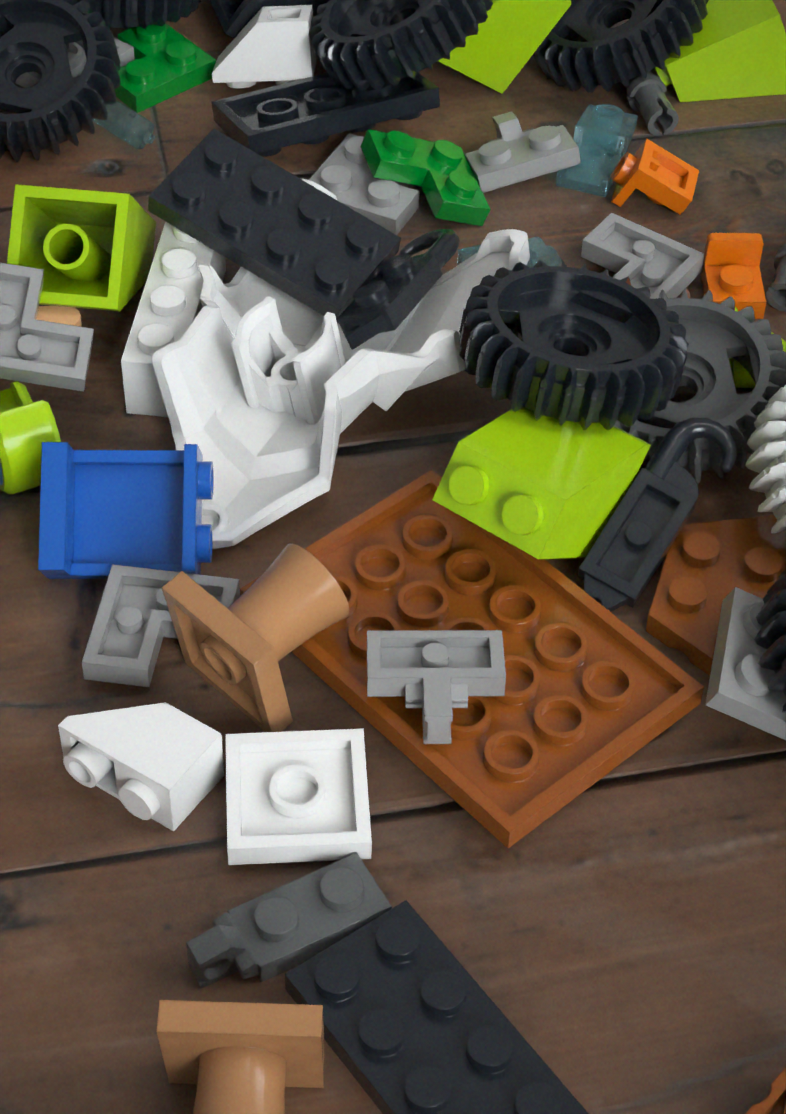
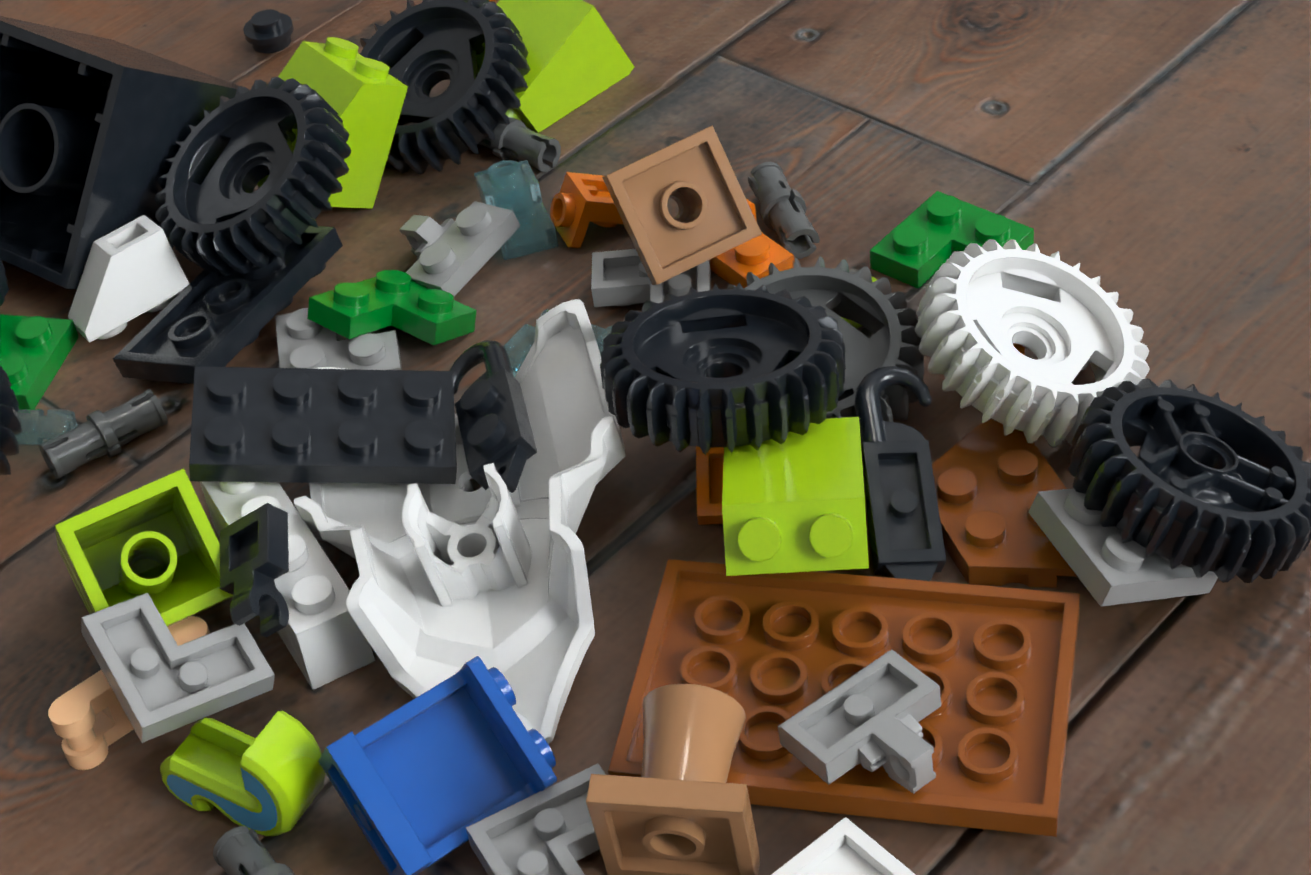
camera: 30 degrees left, 5 degrees down
none -> dark grey pin [39,389,168,479]
none -> black plate [220,503,289,638]
none -> medium nougat plant [602,125,762,285]

